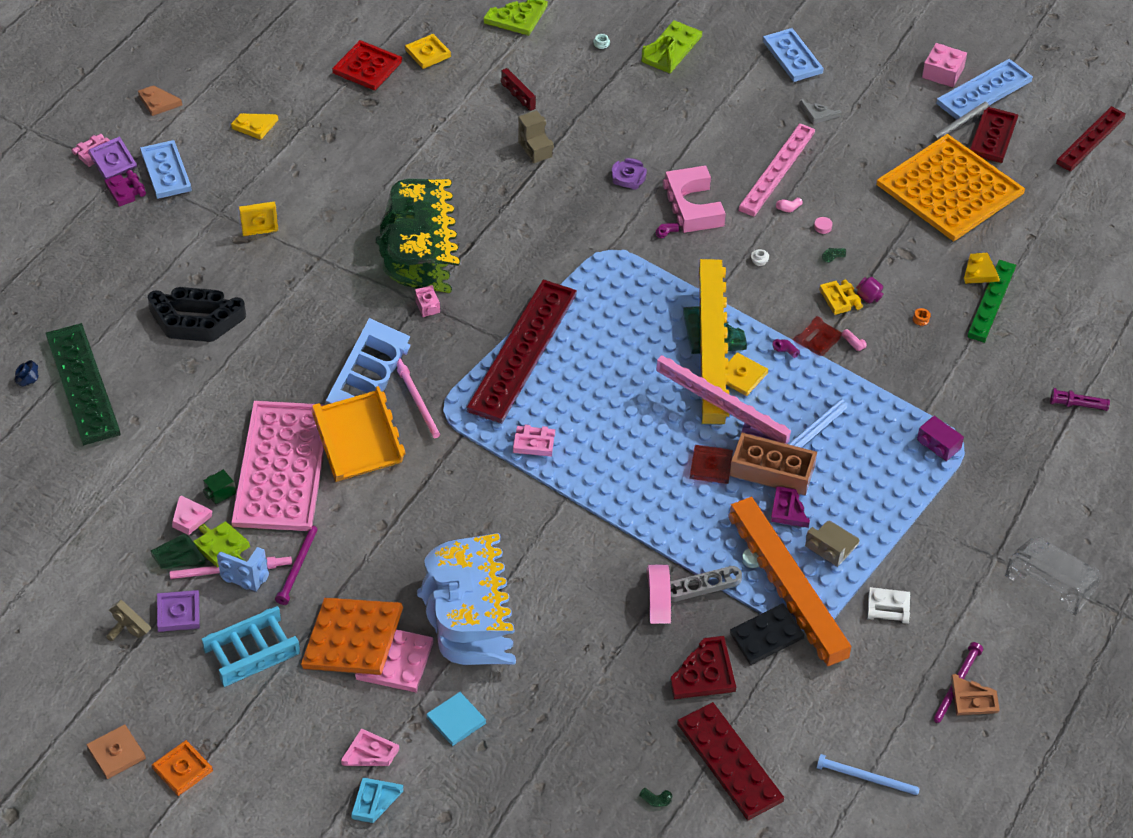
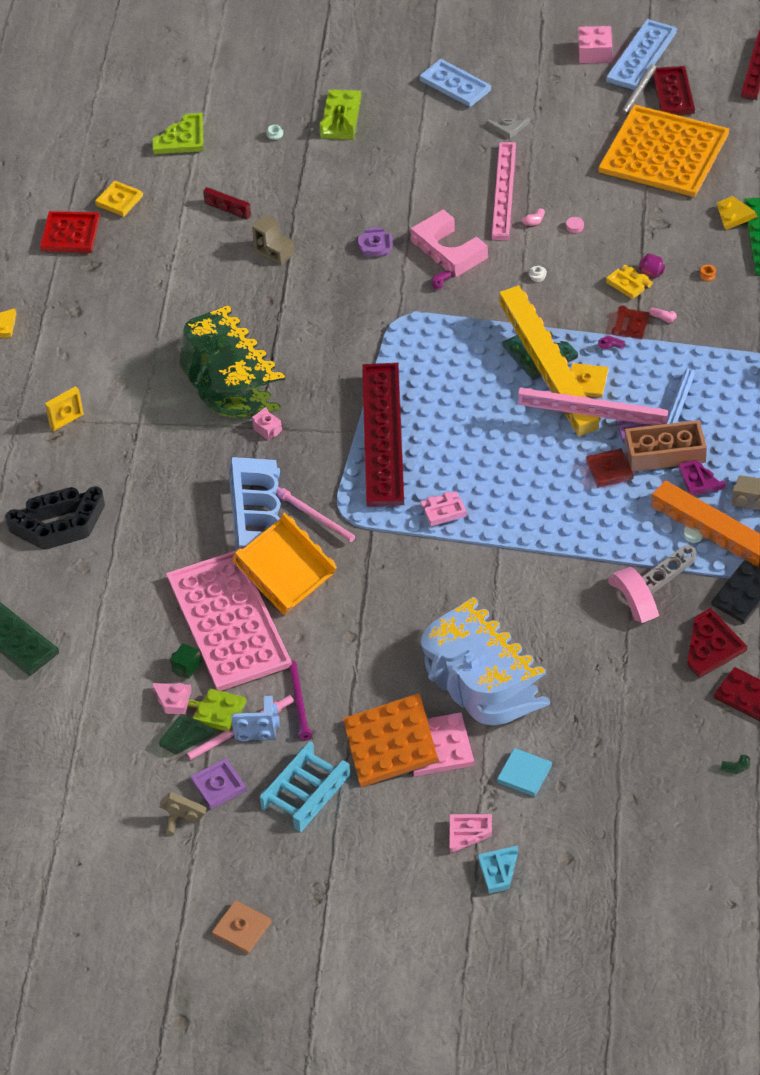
camera: 20 degrees left, 0 degrees up
orange tile [152,740,213,796] -> none
clear green arm [822,248,846,262] -> none

